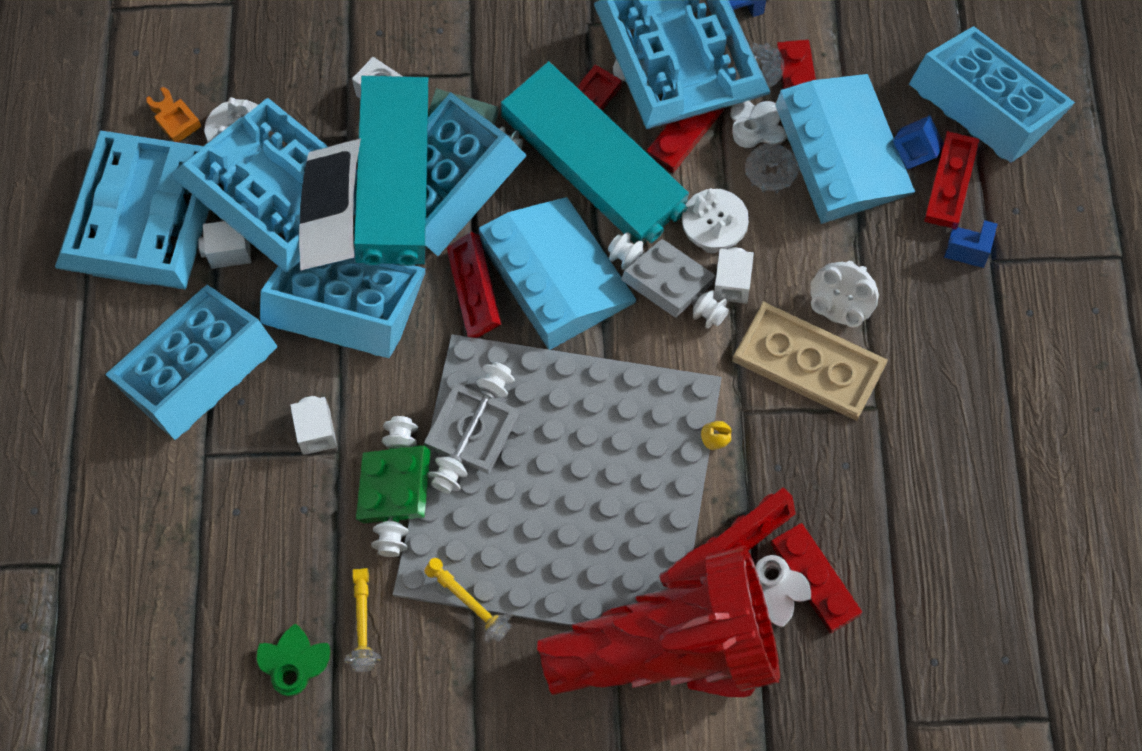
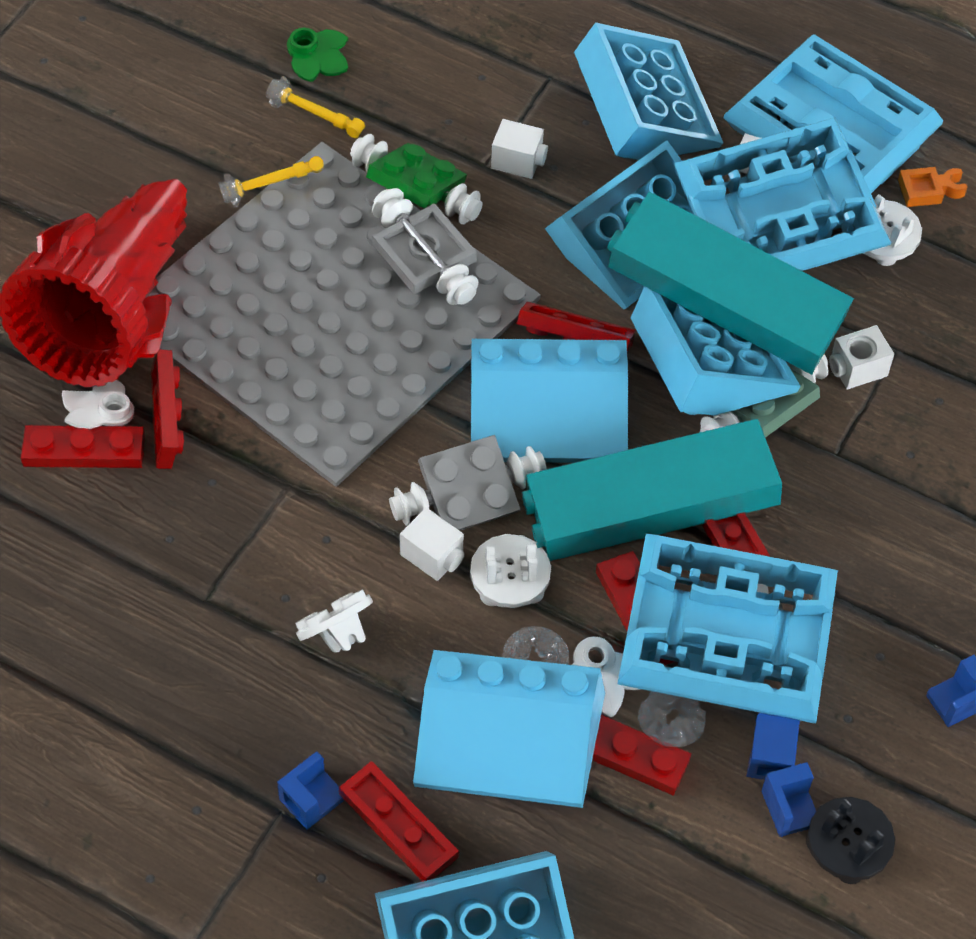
camera: 115 degrees right, 10 degrees down
sticker [299,138,361,270] -> none
yellow hinge [701,421,732,450] -> none
tan tile [732,301,888,421] -> none
blue panel [893,116,944,169] -> none

